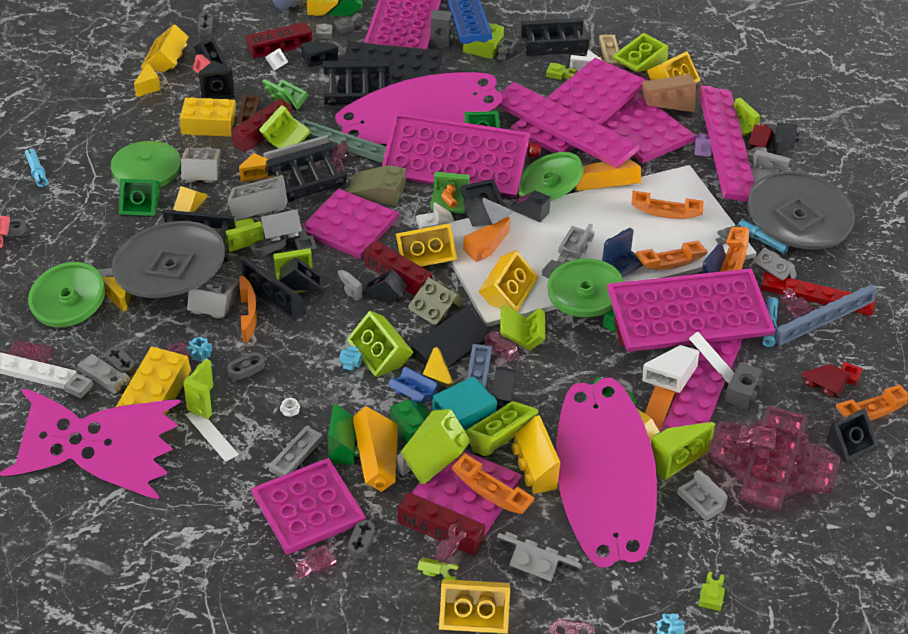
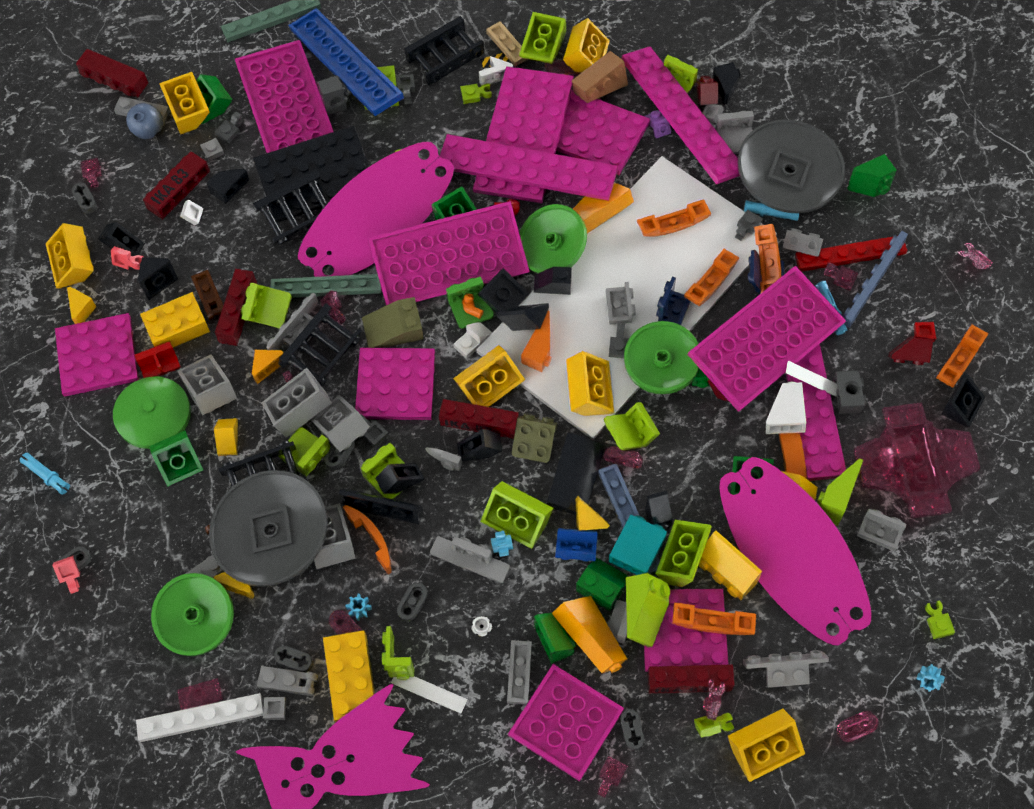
camera: 25 degrees left, 20 degrees up
bright green bracket [262,79,309,110] -> none
none -> dark pink plate [55,313,139,397]
none -> clear pink plate [80,158,102,188]
none -> red panel [134,341,181,378]
none -> light grey bracket [430,536,510,583]
none -> green slope [847,154,897,197]

